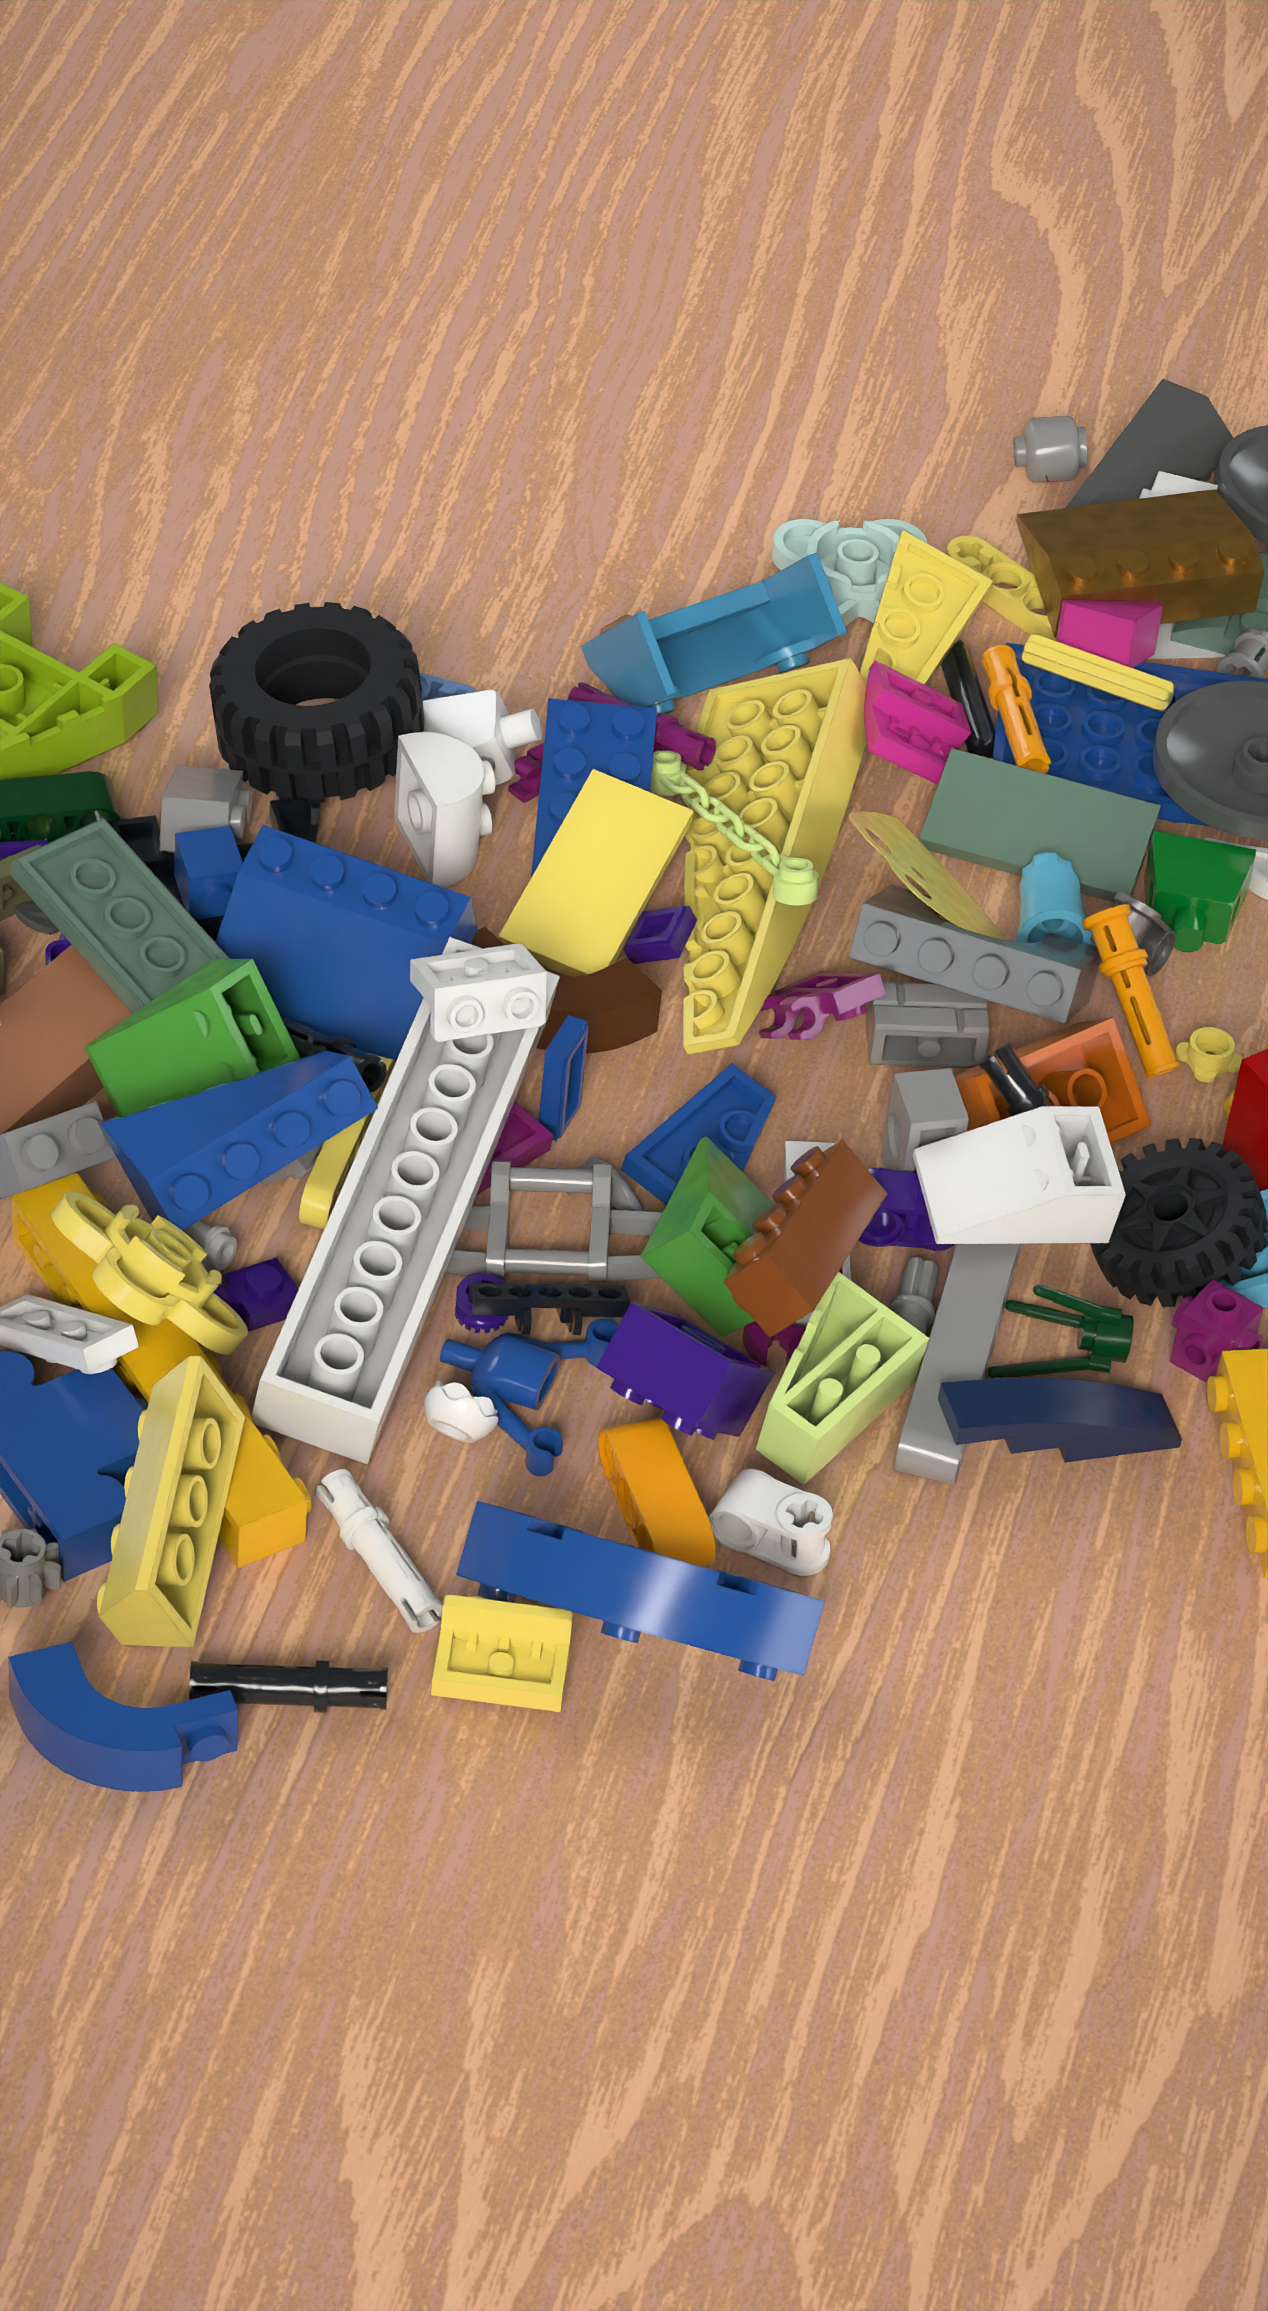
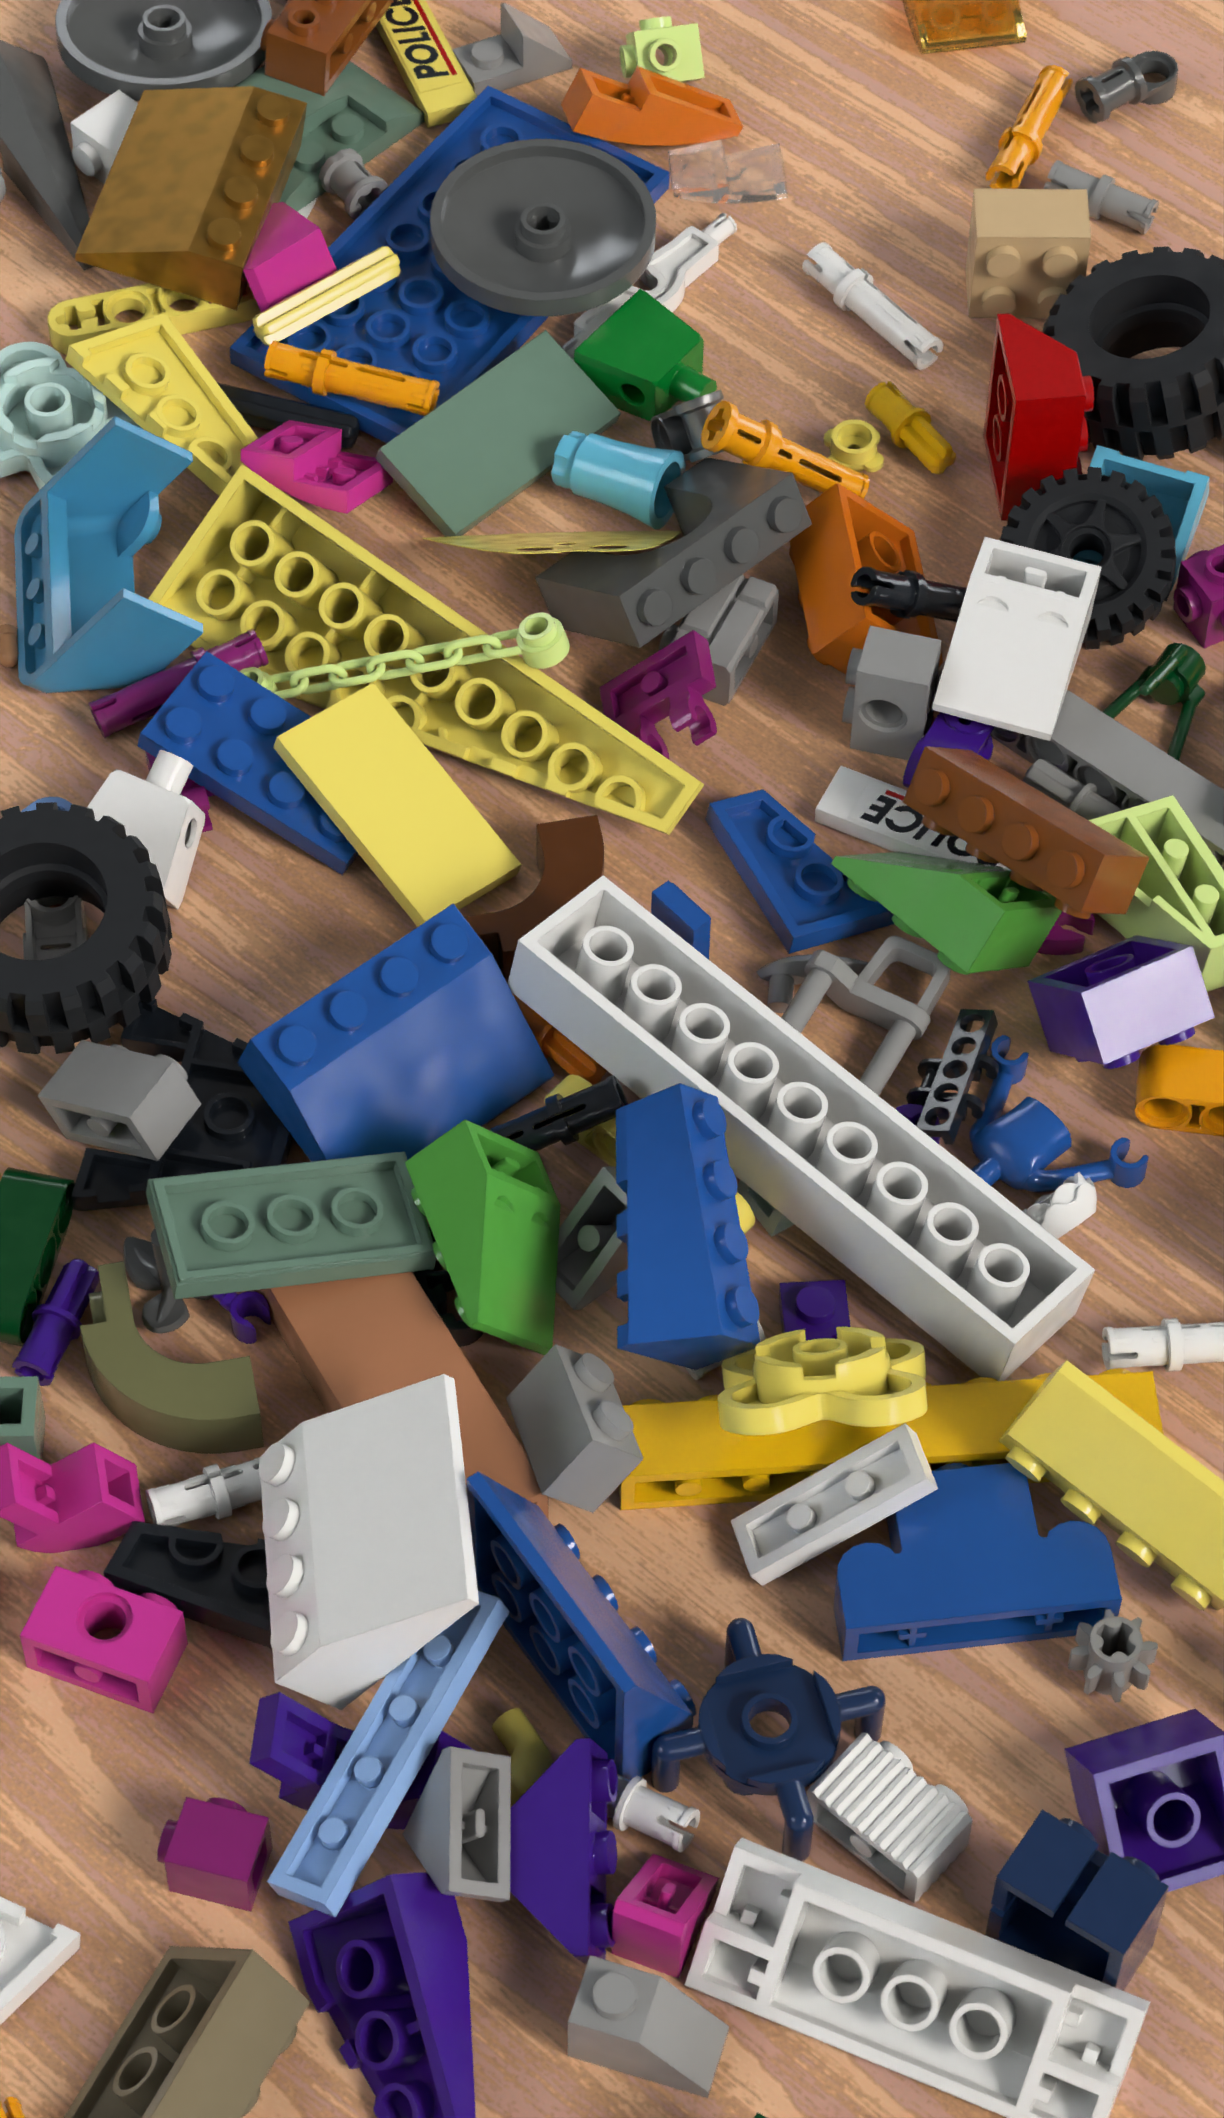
camera: 60 degrees left, 10 degrees up
blue brick [174,826,243,920] -> none
white brick [394,732,495,888] -> none
white bracket [410,943,547,1042] -> none
dark purple tile [623,906,697,964] -> none

